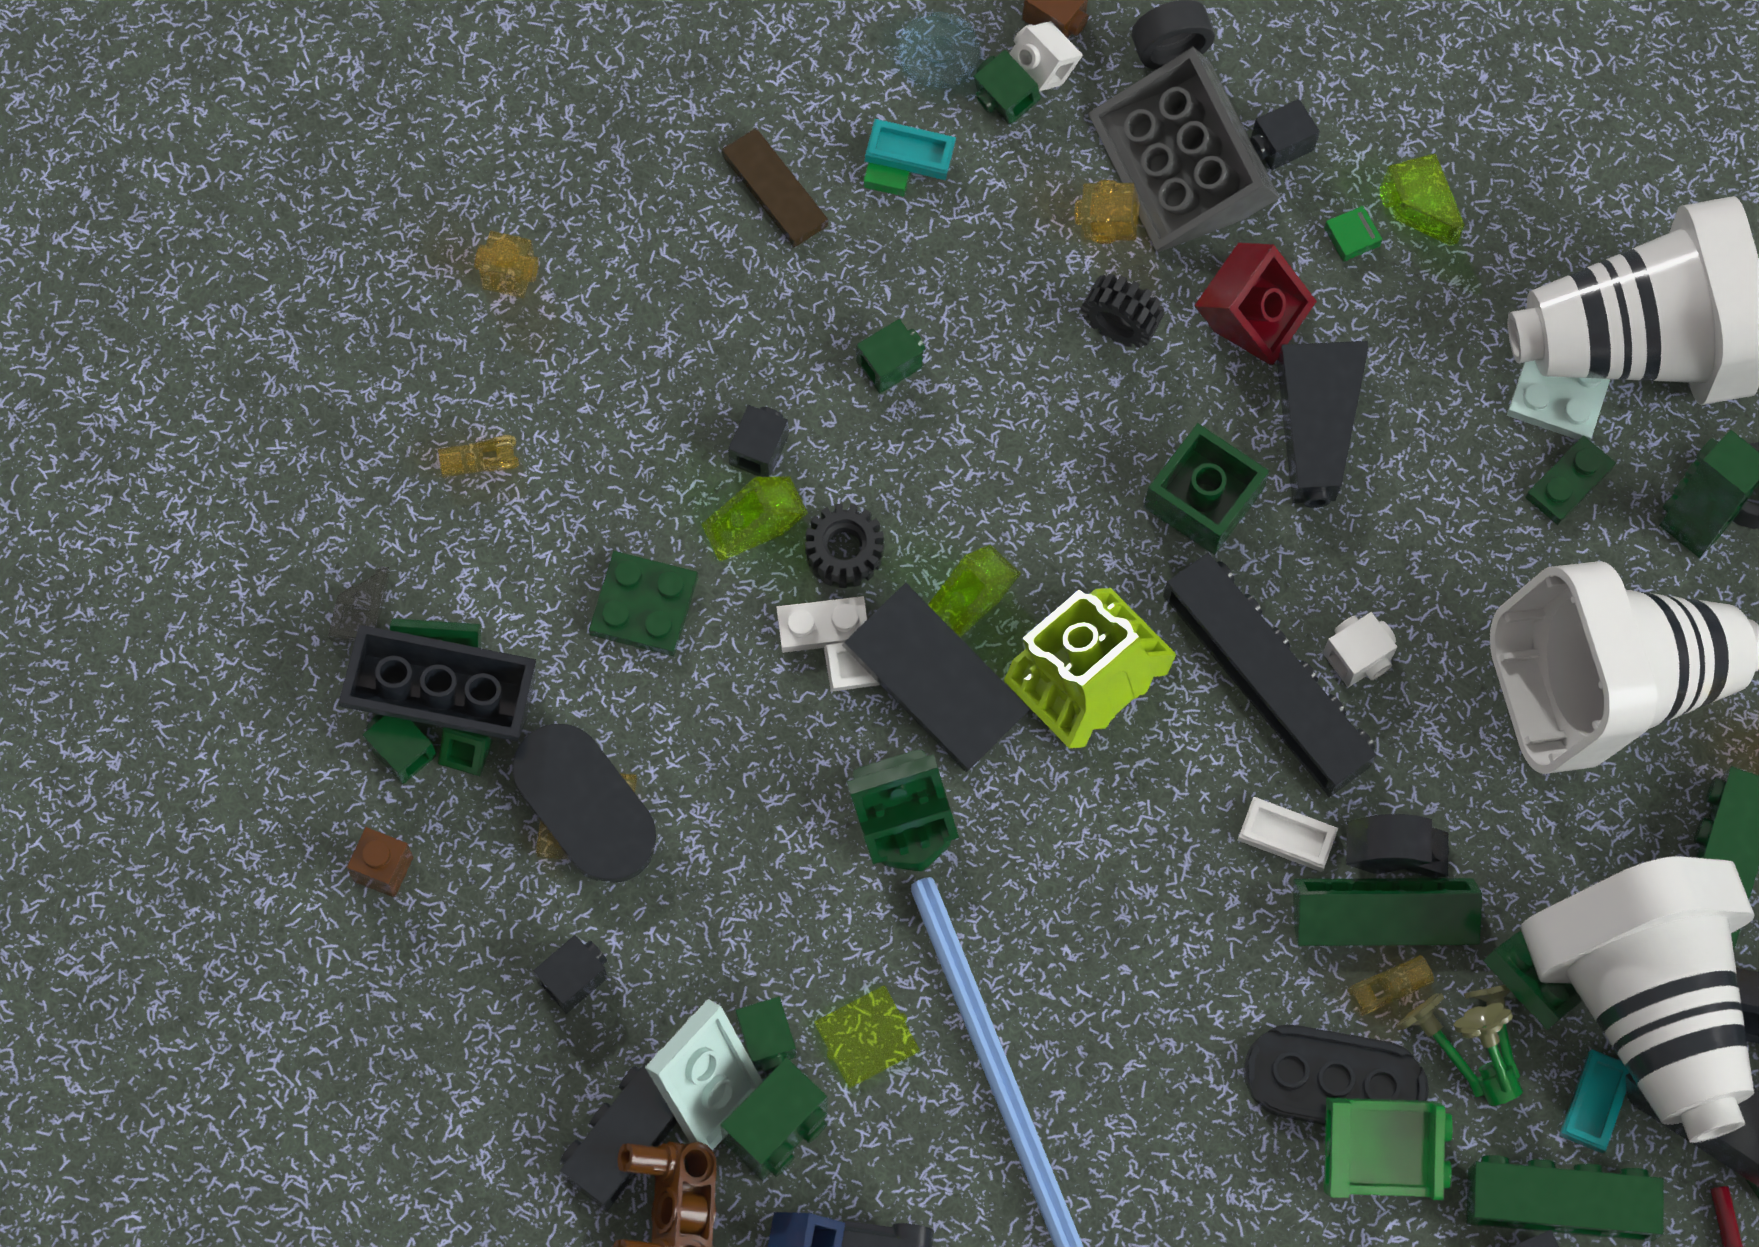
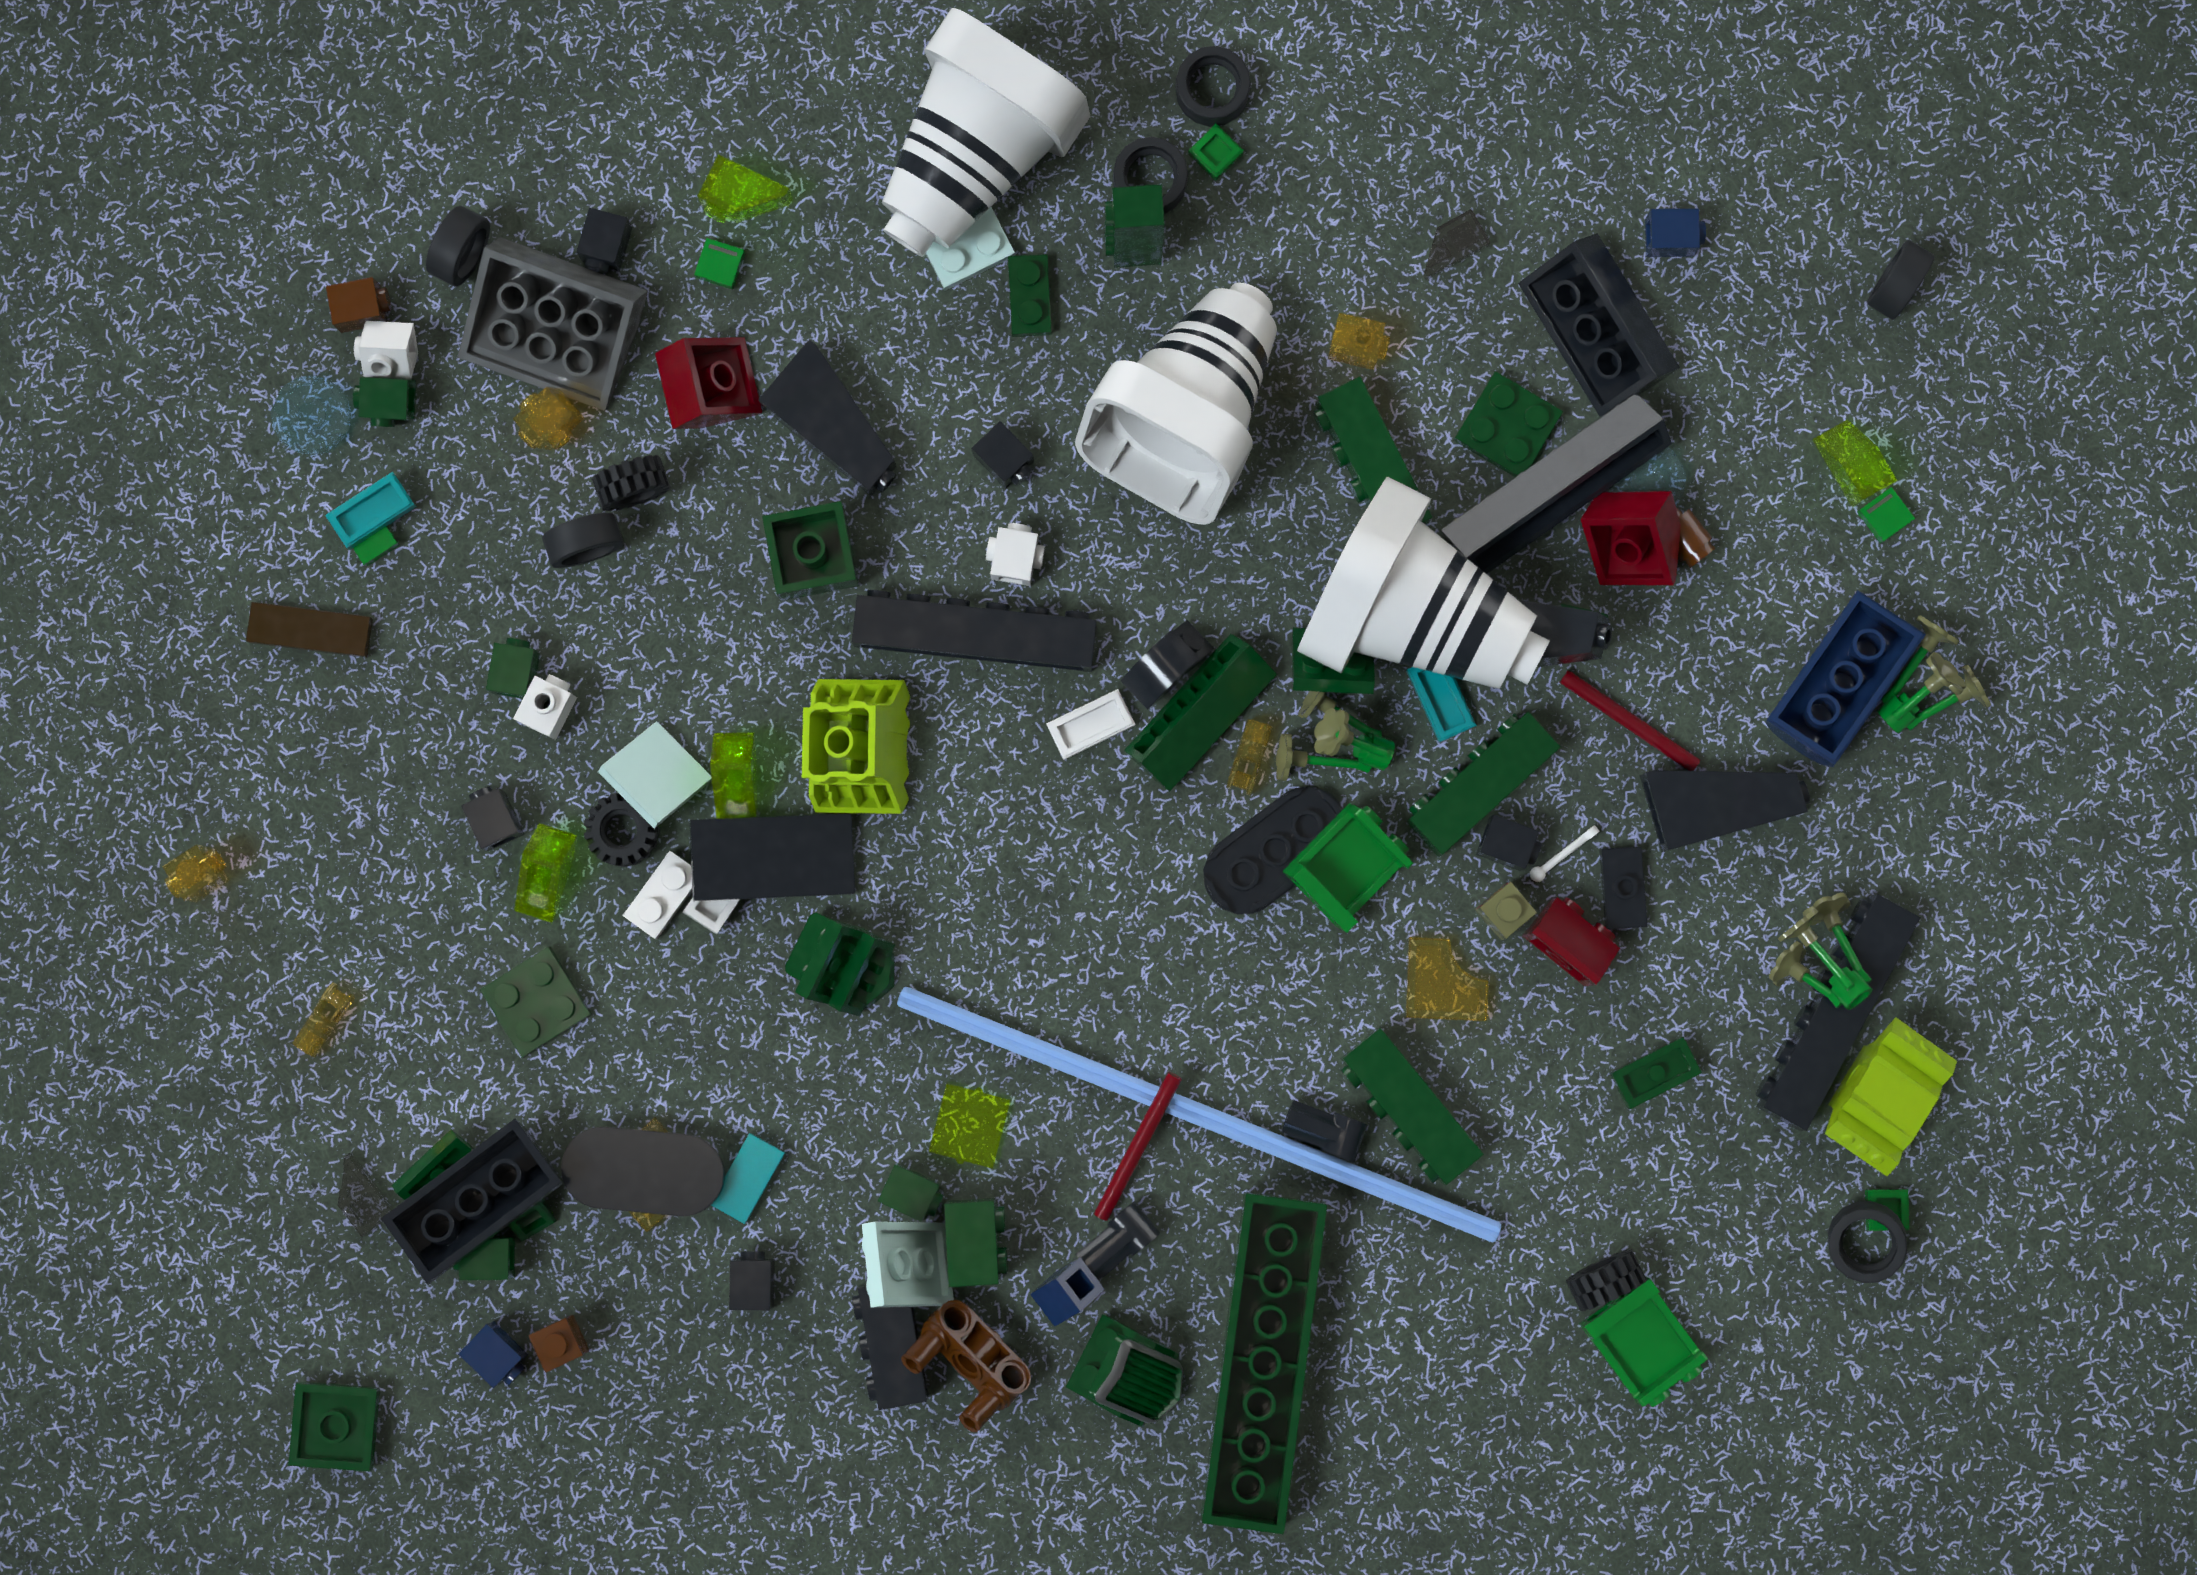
camera: 45 degrees left, 15 degrees up
none -> dark green plate [288,1382,380,1472]
none -> dark blue brick [458,1321,528,1388]
none -> white brick [513,674,577,740]
none -> black tyre [542,512,624,568]
none -> light aqua tile [598,721,713,829]
none -> teal tile [711,1133,786,1224]
none -> black brick [971,421,1034,489]
none -> dark red bar [1094,1072,1182,1221]

